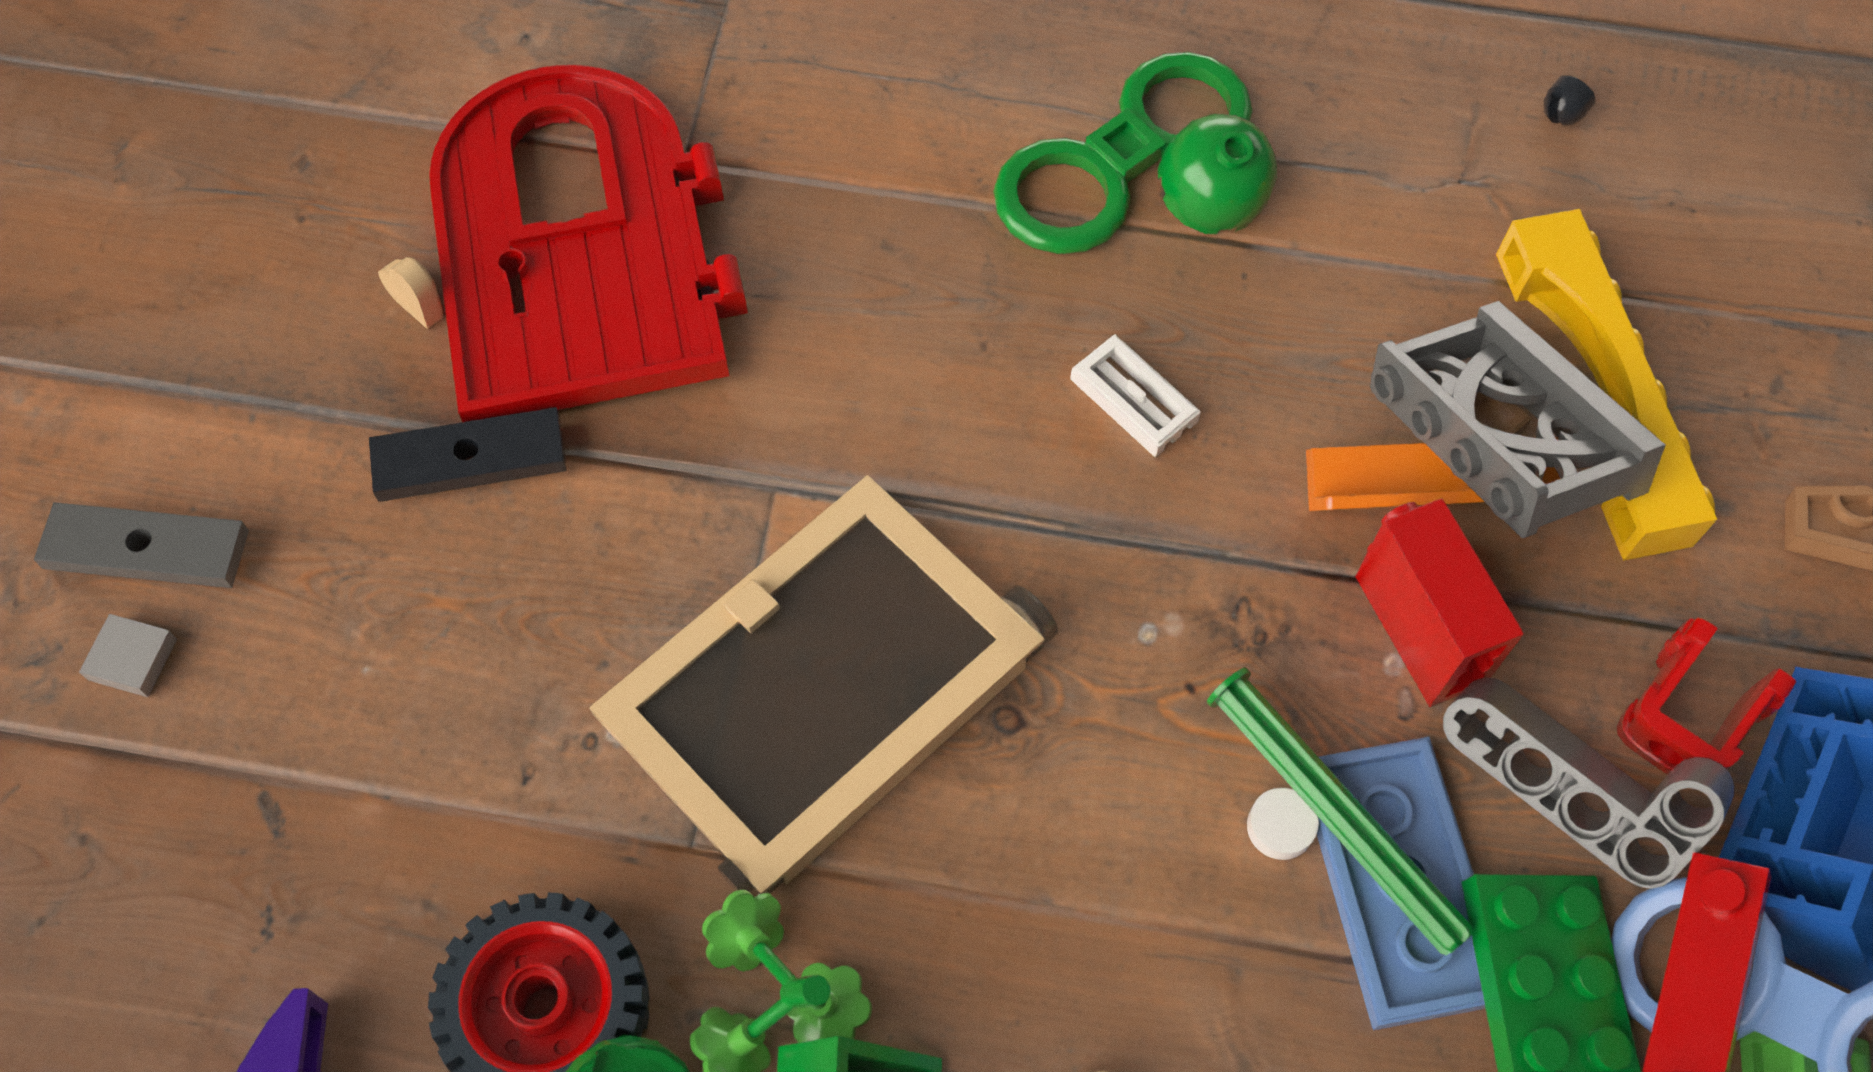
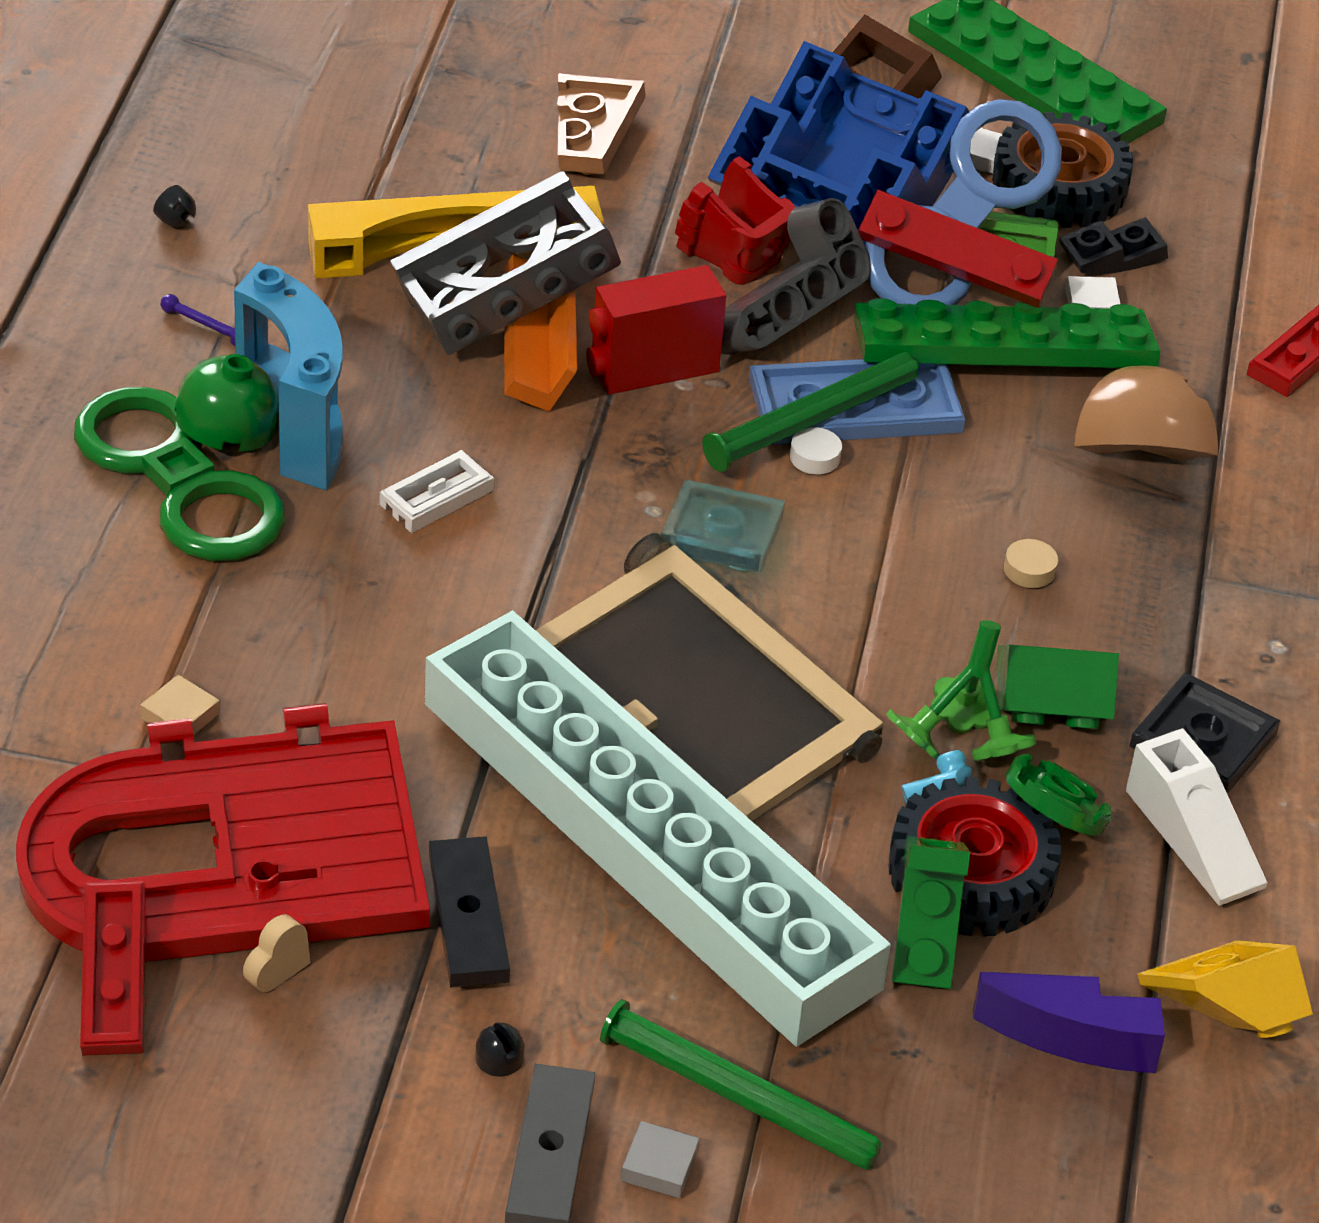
camera: 90 degrees left, 20 degrees down
none -> red tile [80,881,147,1056]
none -> tan tile [140,675,220,744]
none -> dark purple hinge [160,294,236,346]
none -> dark azure window [234,262,343,491]
none -> light aqua brick [425,610,891,1047]
none -> black hinge [475,1022,524,1077]
none -> green axle [600,999,882,1169]
none -> clear light blue plate [659,479,785,573]
none -> green bracket [891,836,970,989]
none -> medium azure arm [901,750,972,804]

